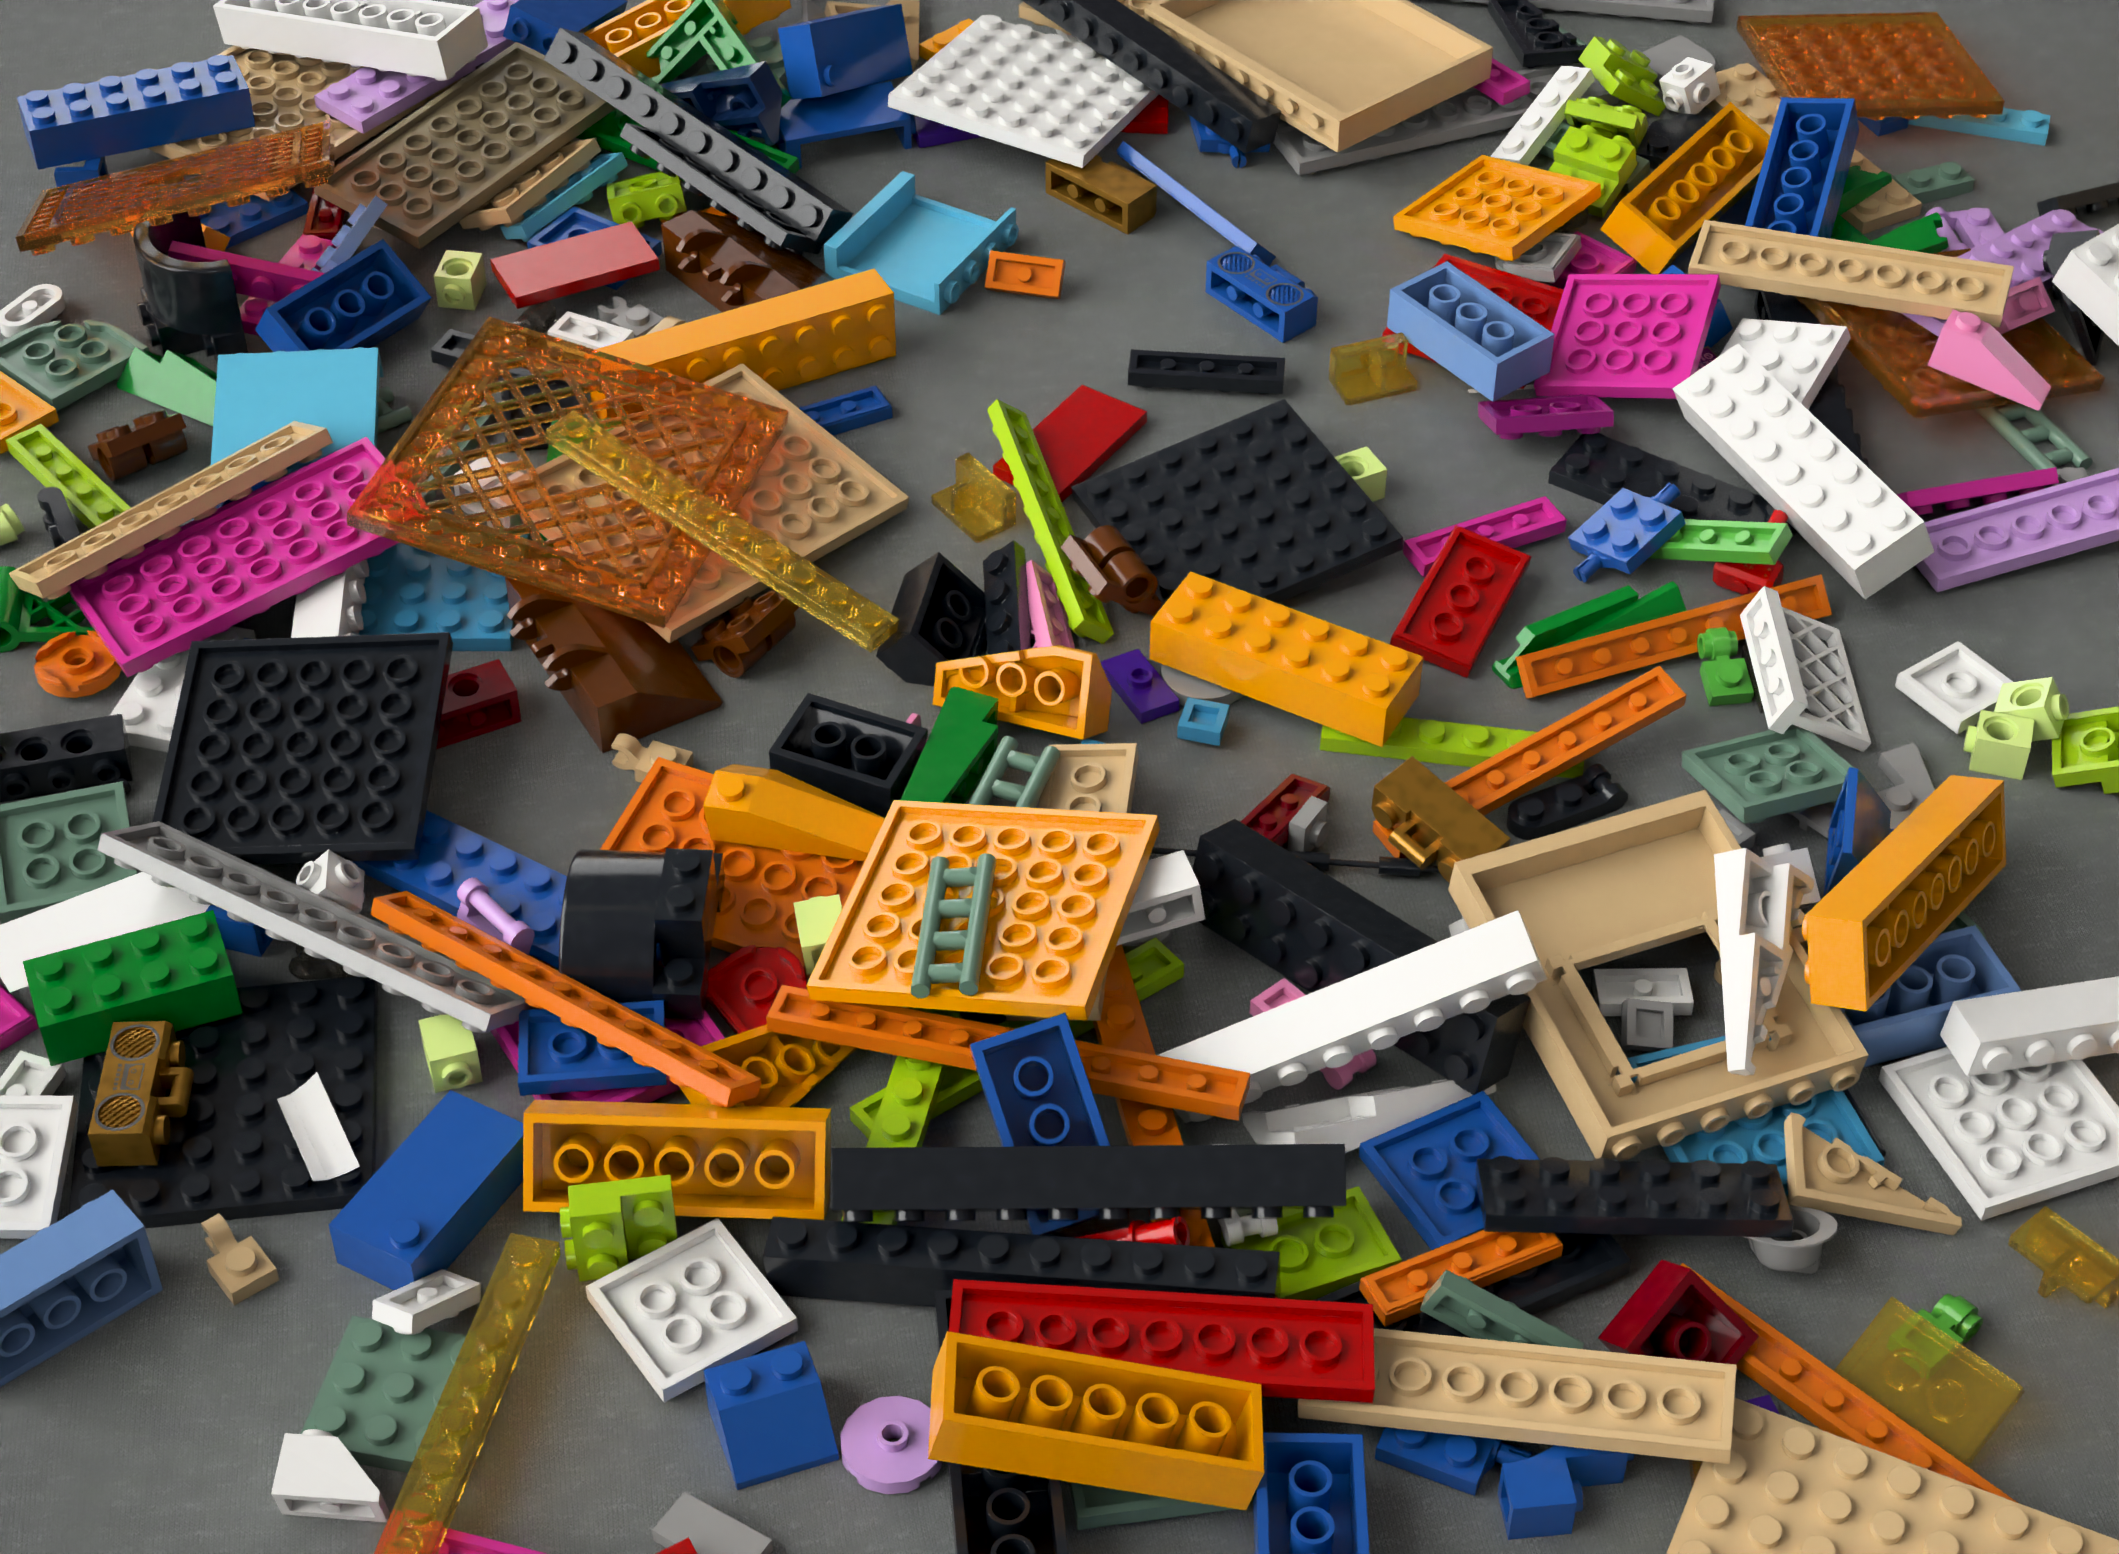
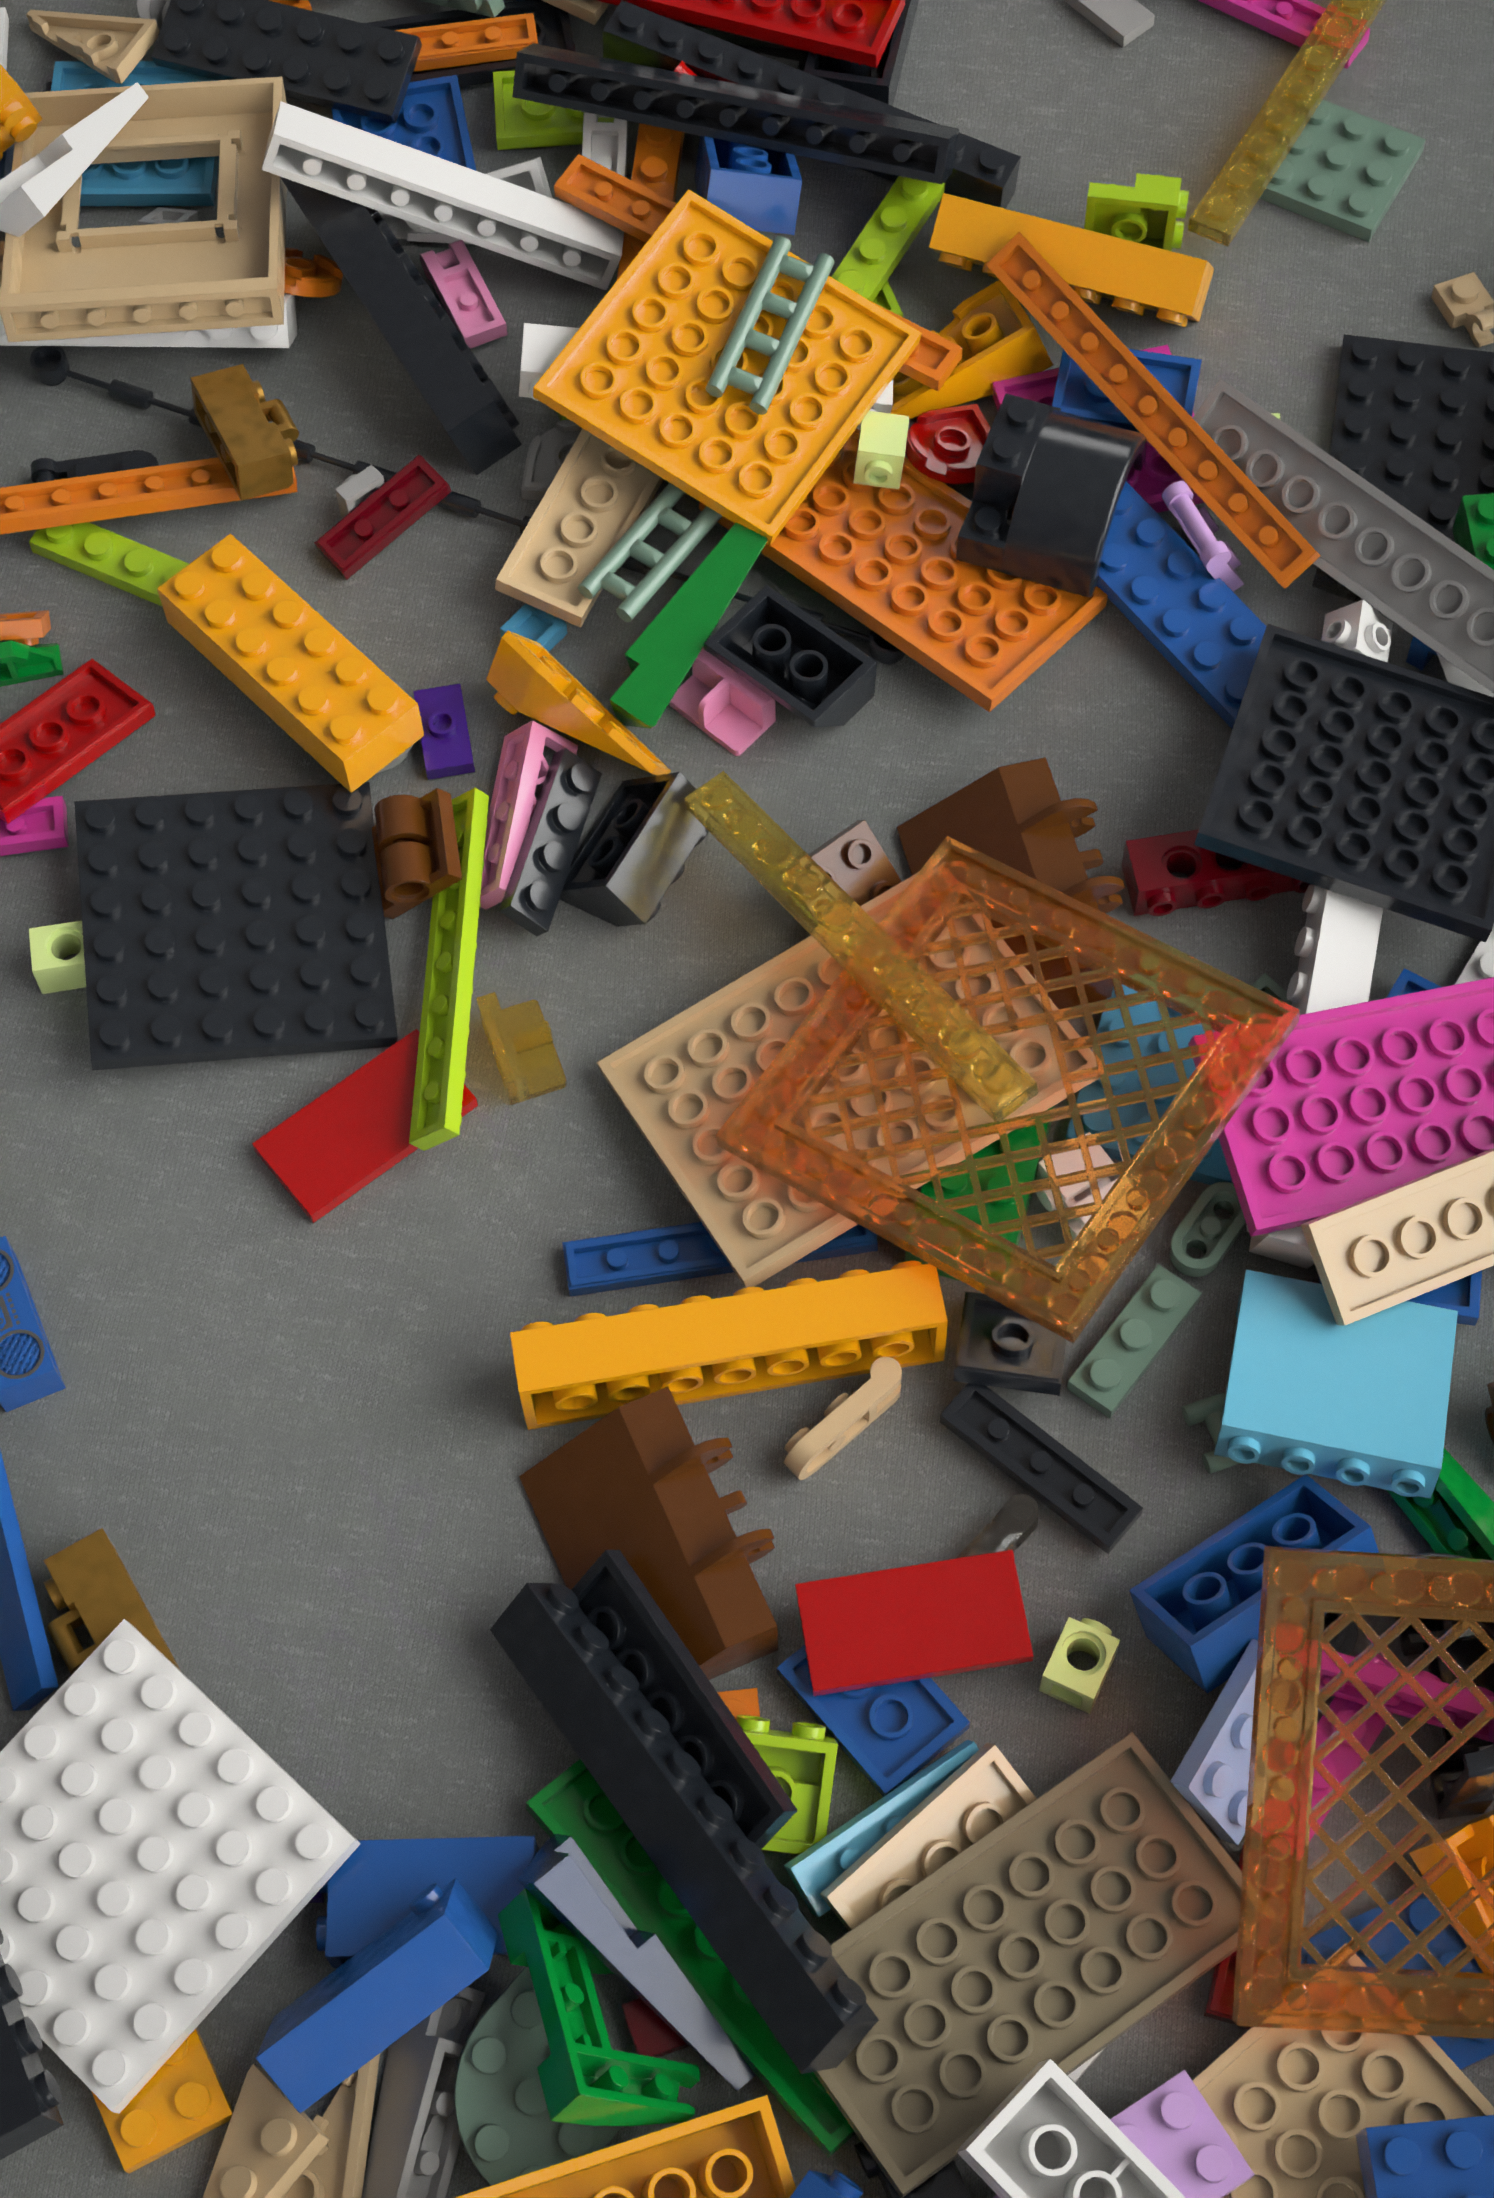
camera: 160 degrees left, 20 degrees up
white slope [271,1429,390,1523] -> none
white sticker [277,1072,360,1181] -> none
blue brick [329,1090,523,1290] -> none
white plate [372,1269,481,1335] -> none
white plate [547,311,634,355] -> none
white plate [585,1218,798,1403] -> none
light grey plate [598,296,664,338] -> none
tan plate [611,733,693,783] -> none
light orange wedge [703,764,885,861] -> none
blue slope [704,1341,839,1490] -> none
medium azure panel [824,171,1019,315] -> none
lavender plate [840,1396,943,1494] -> none
orange plate [985,250,1066,300] -> none
black plate [1128,349,1285,394] -> none
dark azure plate [1177,697,1230,746] -> none

